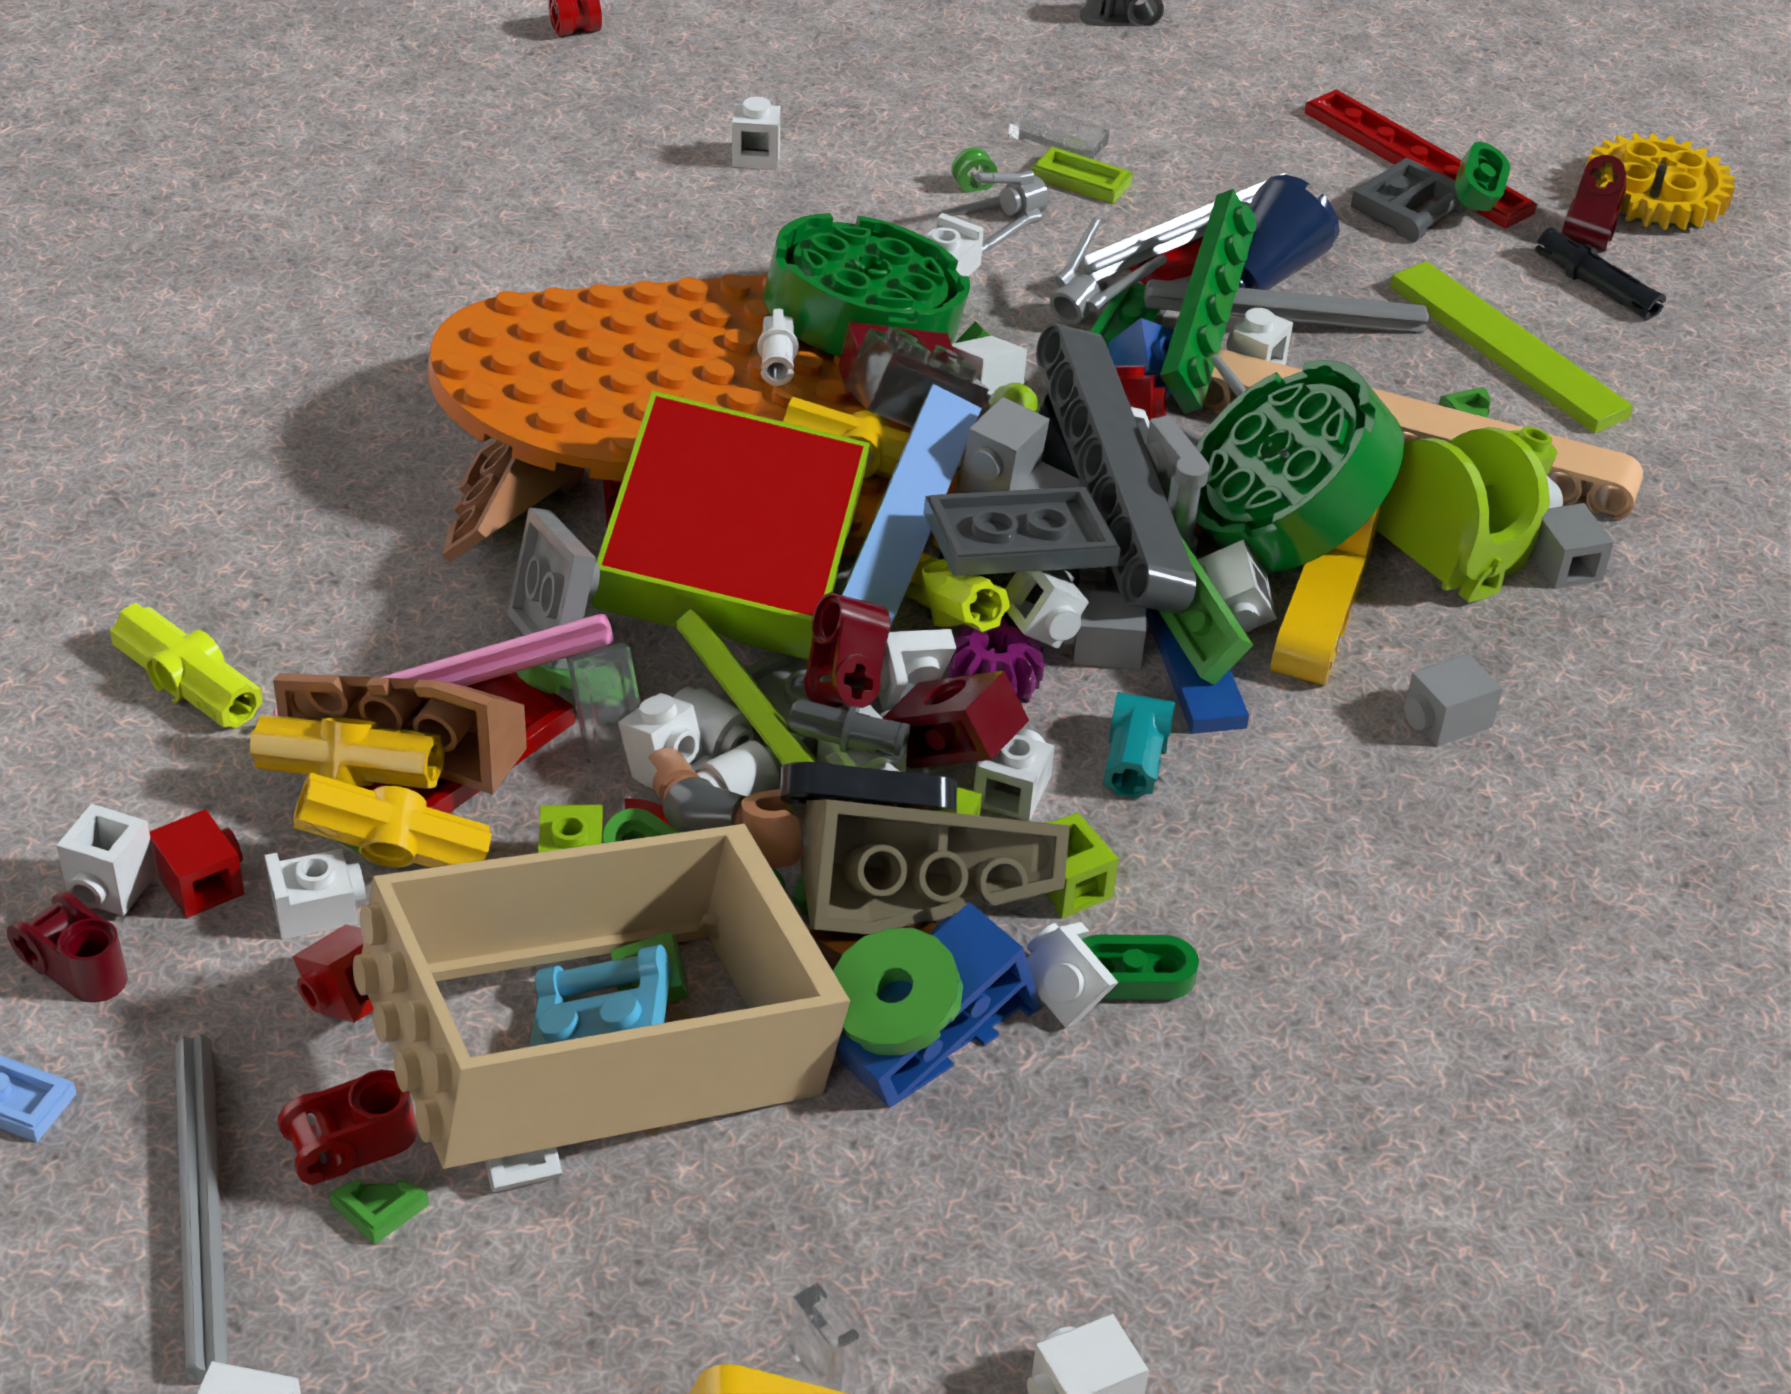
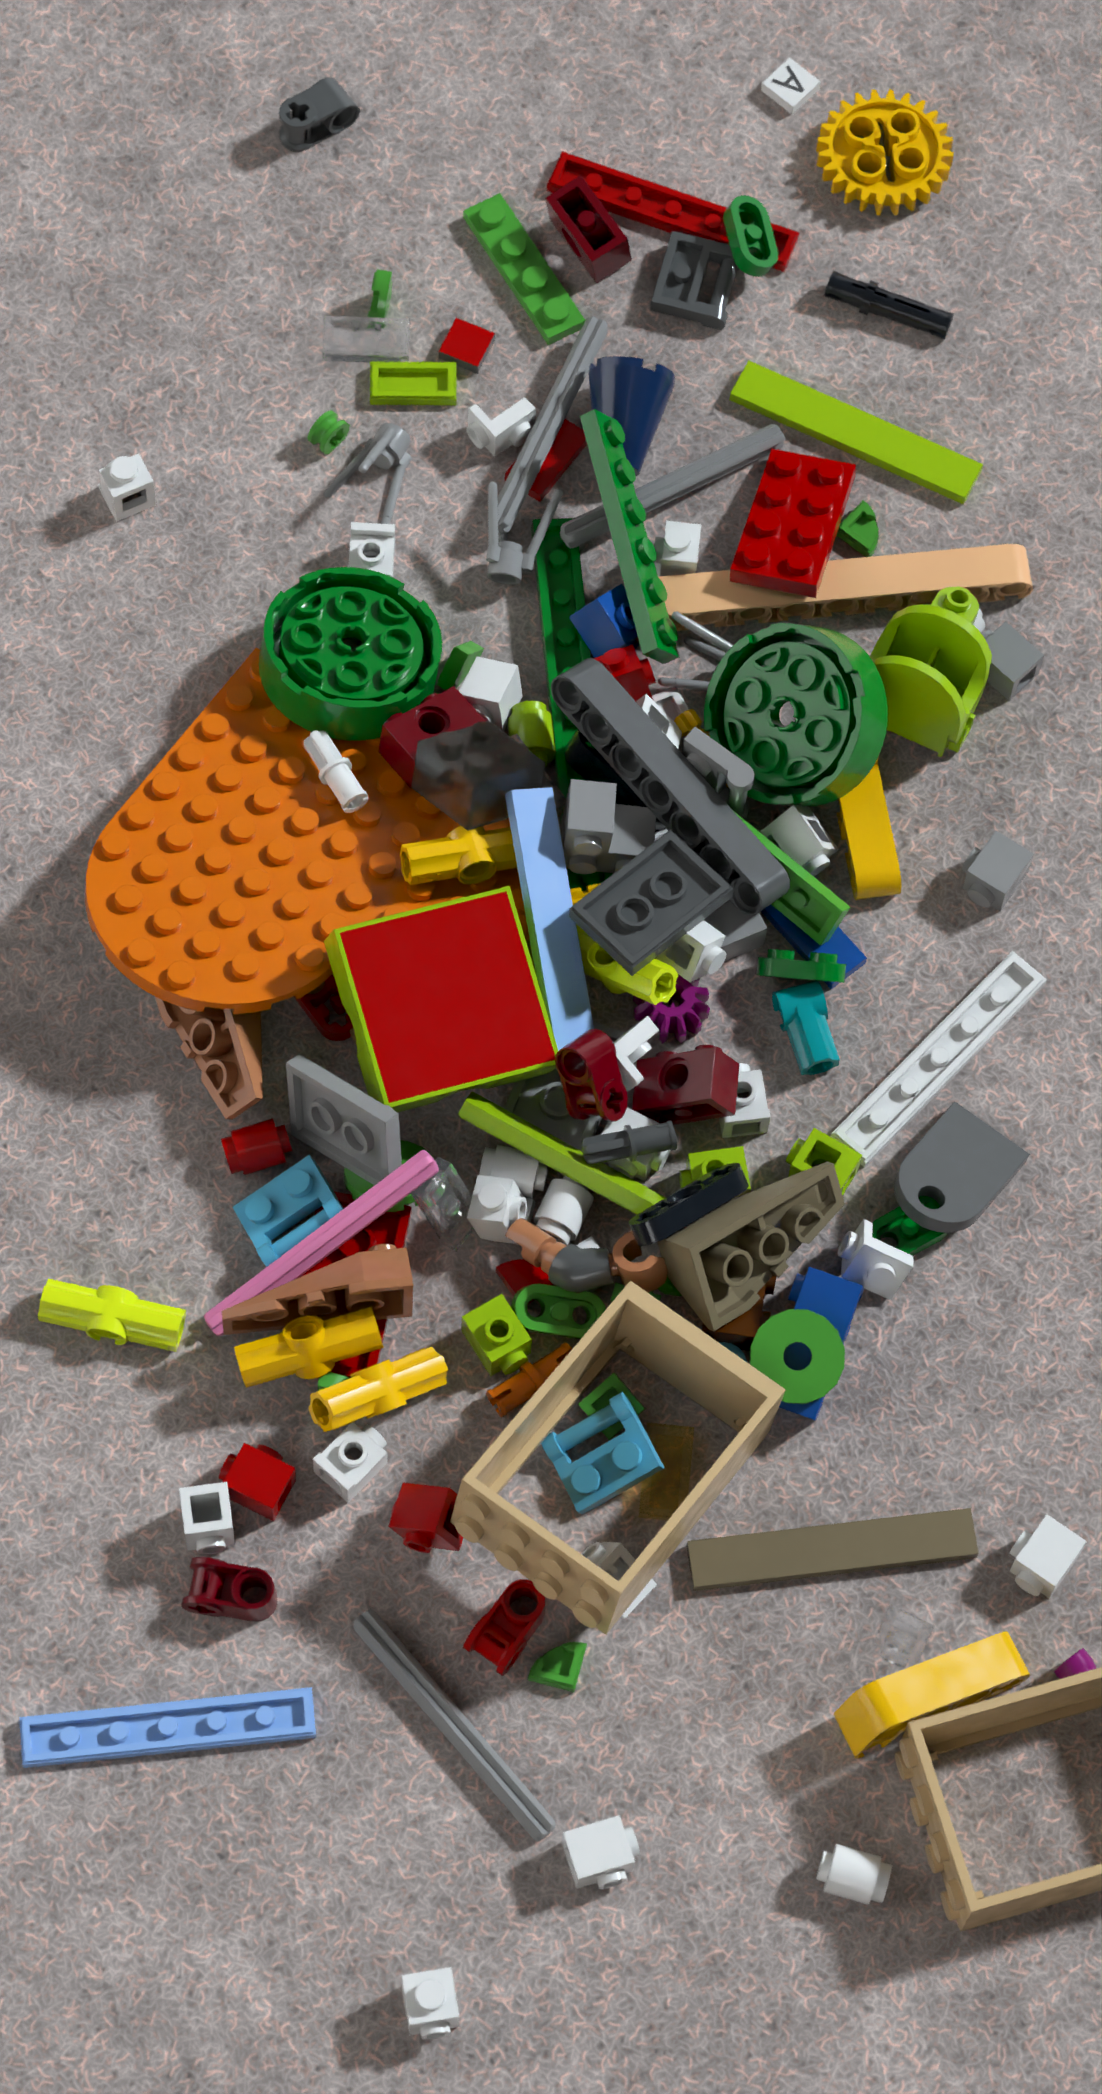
camera: 30 degrees left, 25 degrees up
dark red piece [1562,155,1627,251] -> none
none -> red brick [221,1118,292,1175]
none -> medium azure plate [232,1155,344,1267]
none -> bright green tile [368,269,392,329]
none -> red tile [438,318,495,374]
none -> bright green plate [463,193,585,345]
none -> white bracket [466,397,536,457]
none -> dark red brick [545,175,632,284]
none -> dark tan tile [686,1508,979,1591]
none -> red plate [730,449,856,598]
none -> green plate [756,949,846,983]
none -> white tile [761,57,821,115]
none -> white tile [831,951,1047,1168]
none -> dark grey tile [894,1101,1030,1233]

